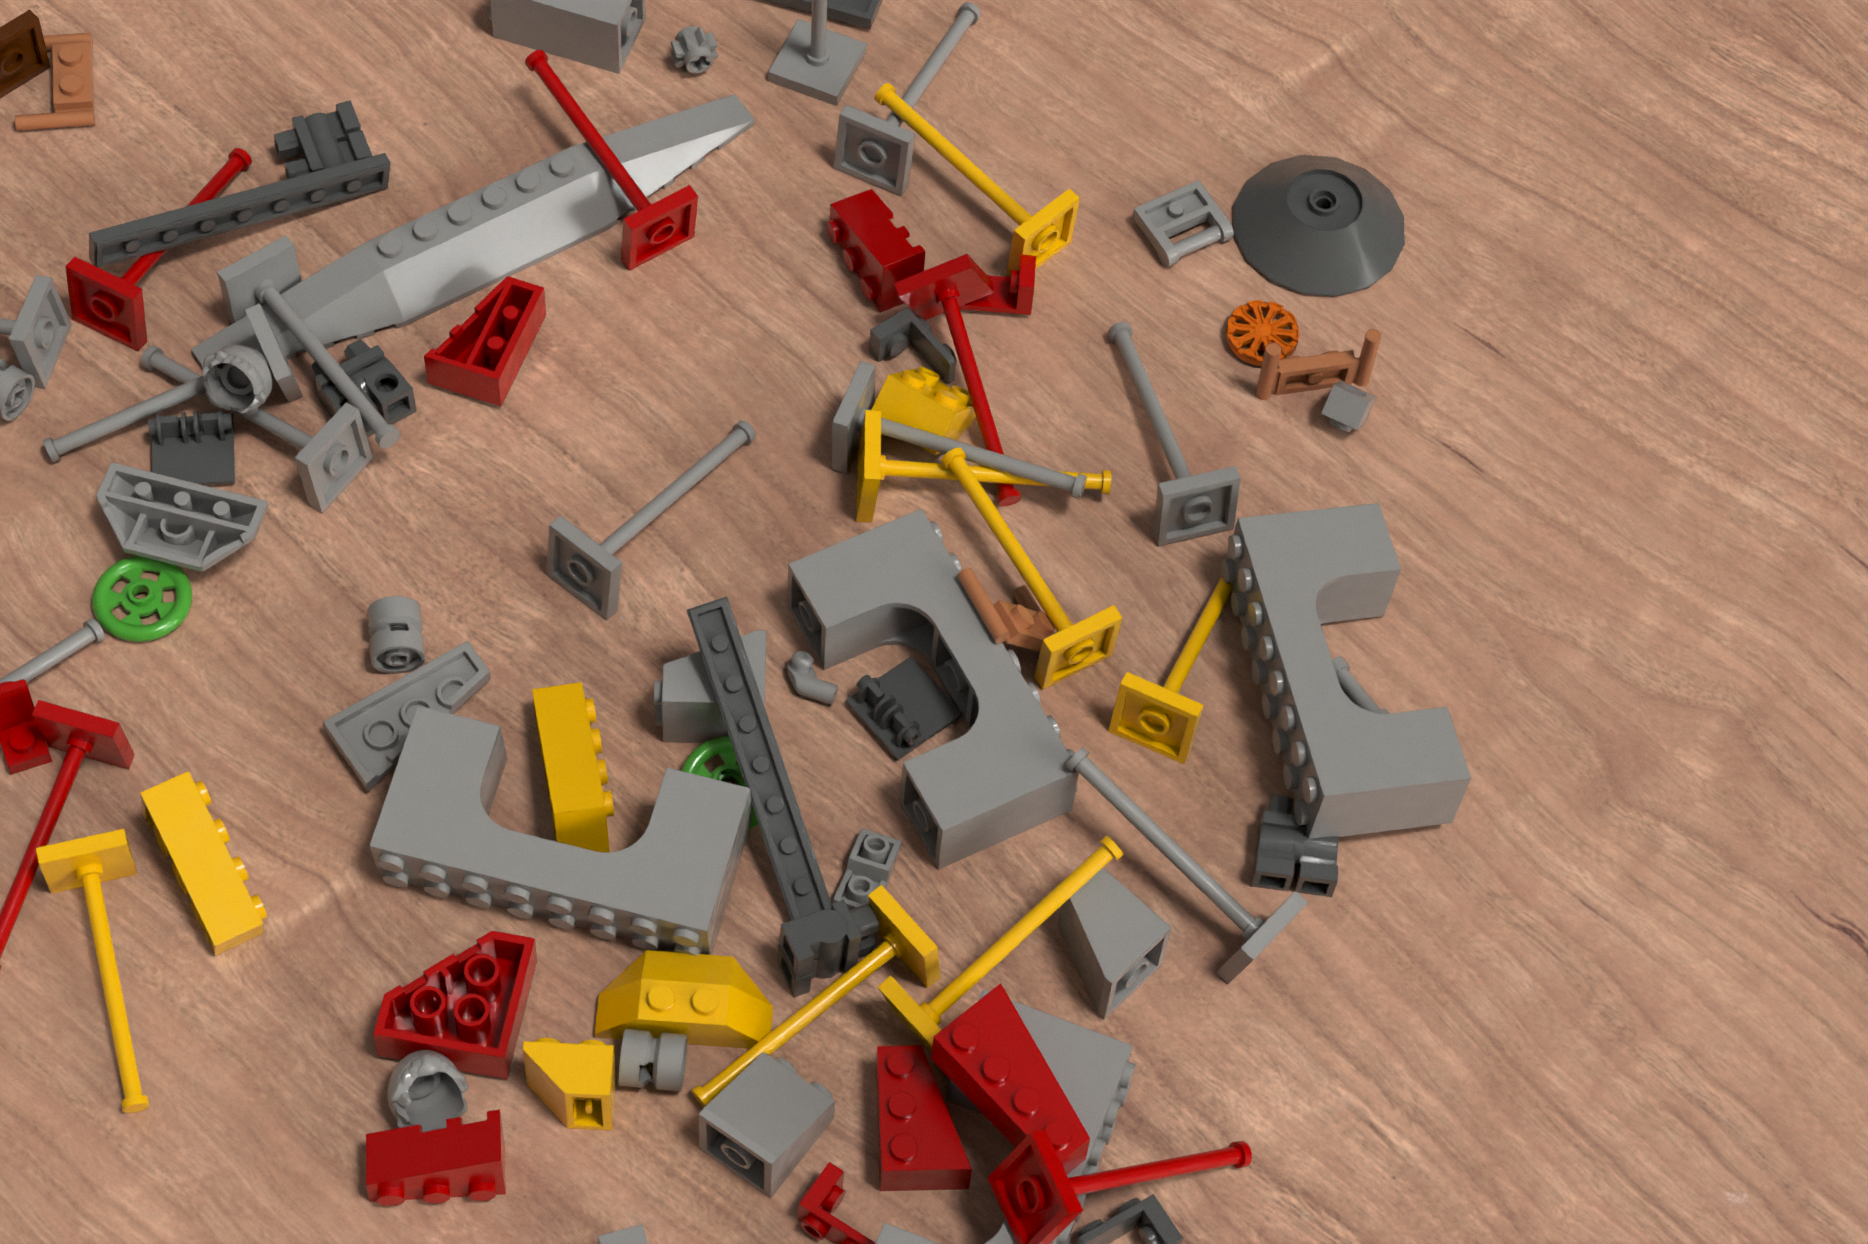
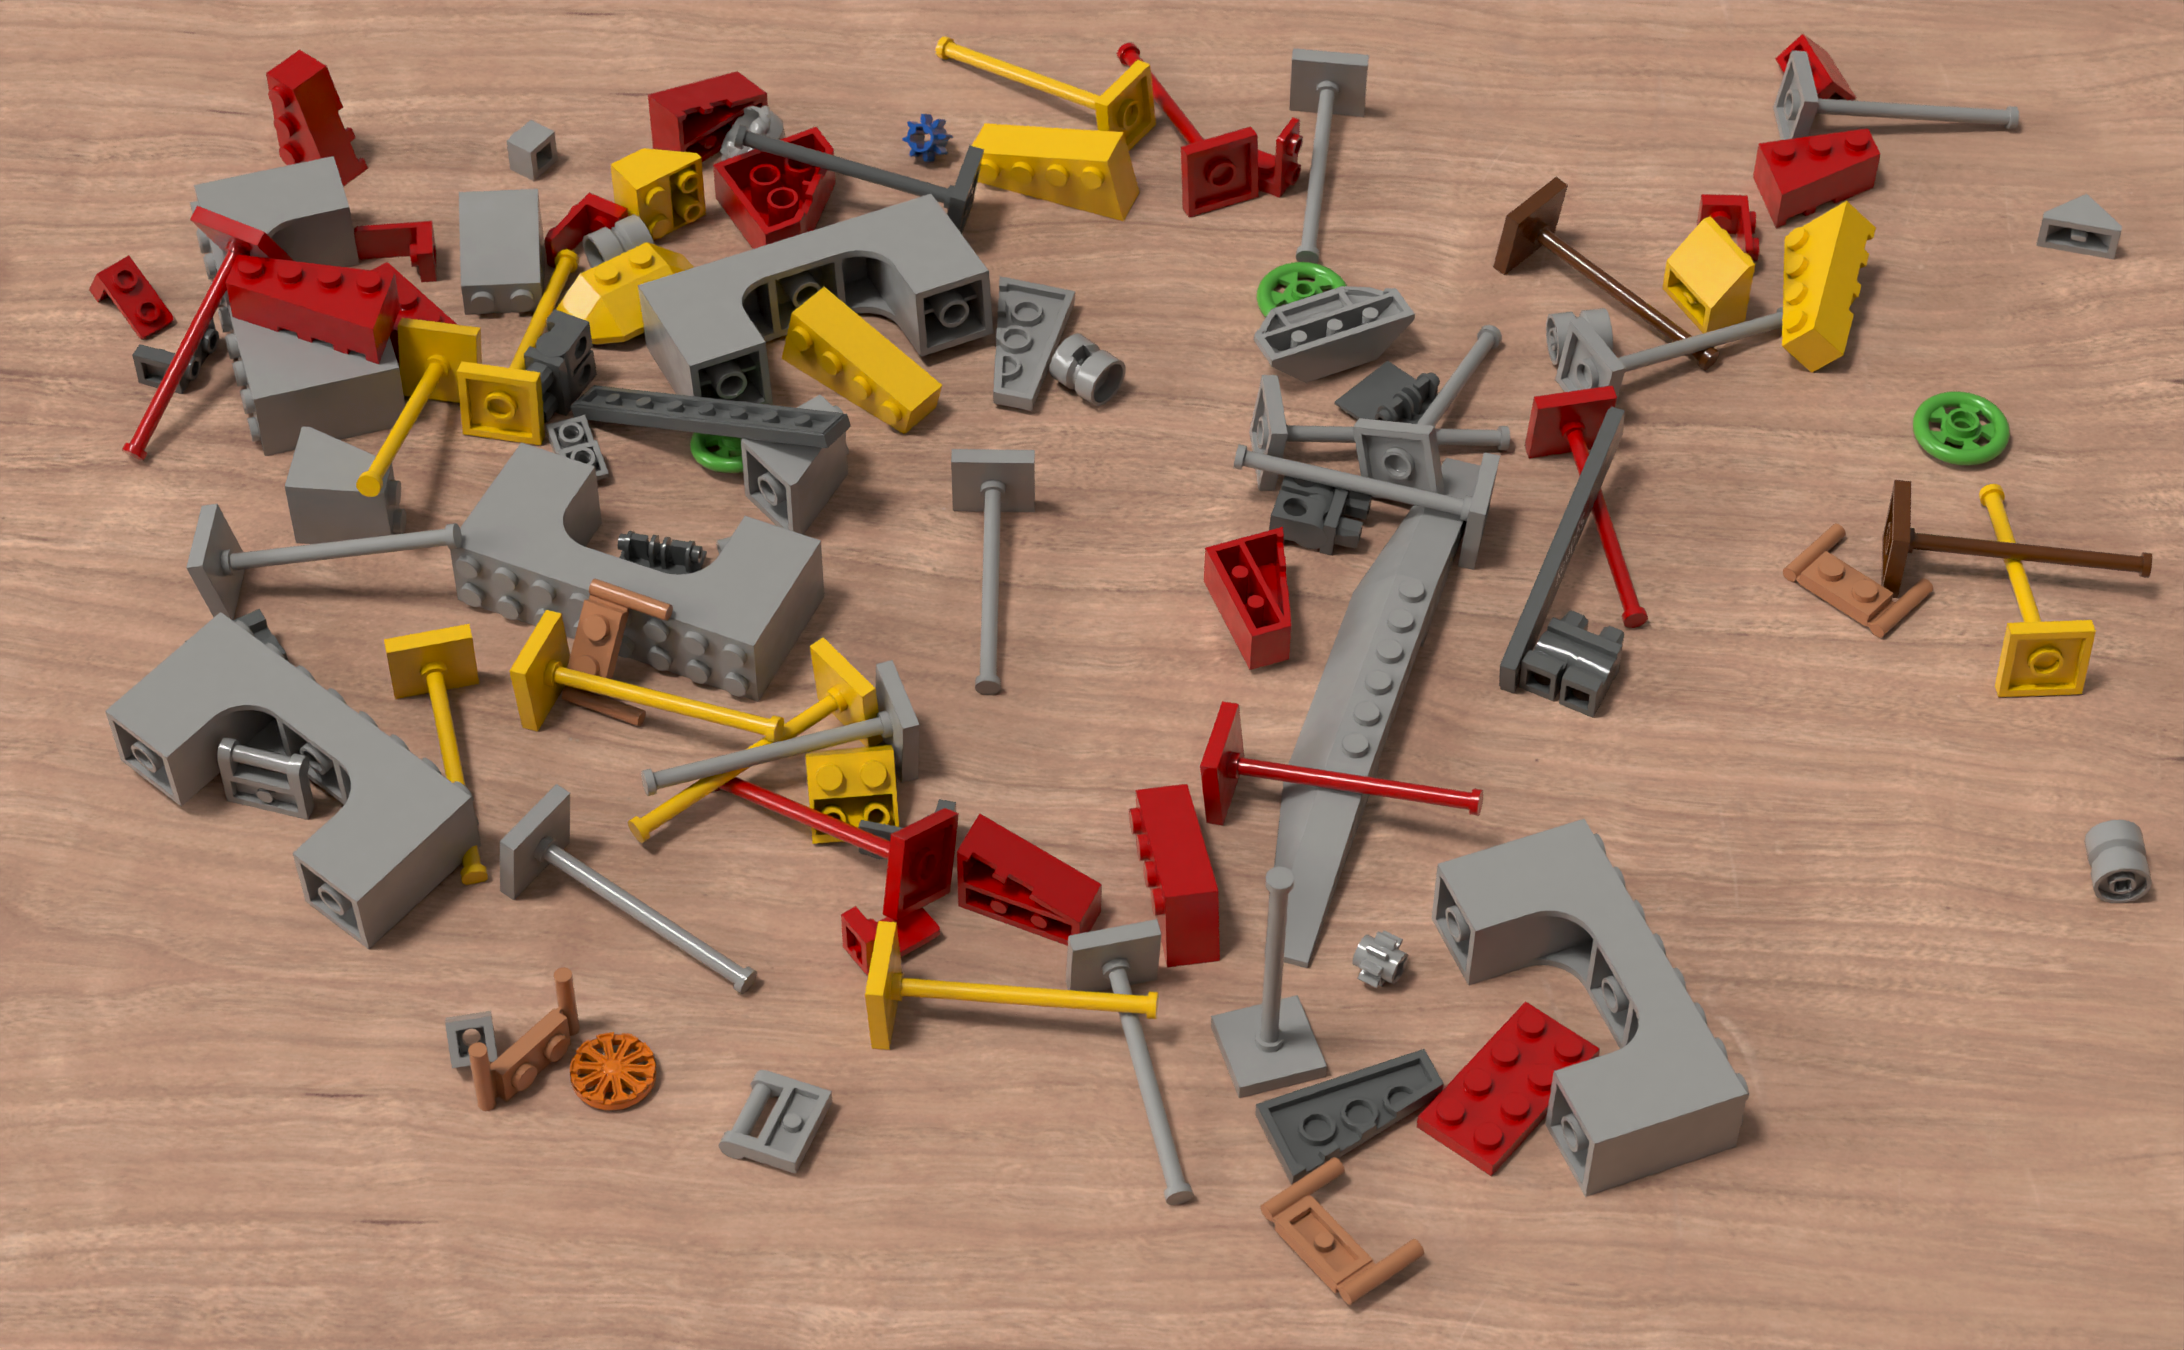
camera: 145 degrees right, 10 degrees down
light grey hair [202,345,272,415] -> none
dark grey dish [1233,155,1405,297] -> none
none -> red bracket [544,192,628,268]
none -> dark grey tile [734,125,984,234]
none -> blue gear [902,114,953,162]
none -> red wedge [1129,784,1220,968]

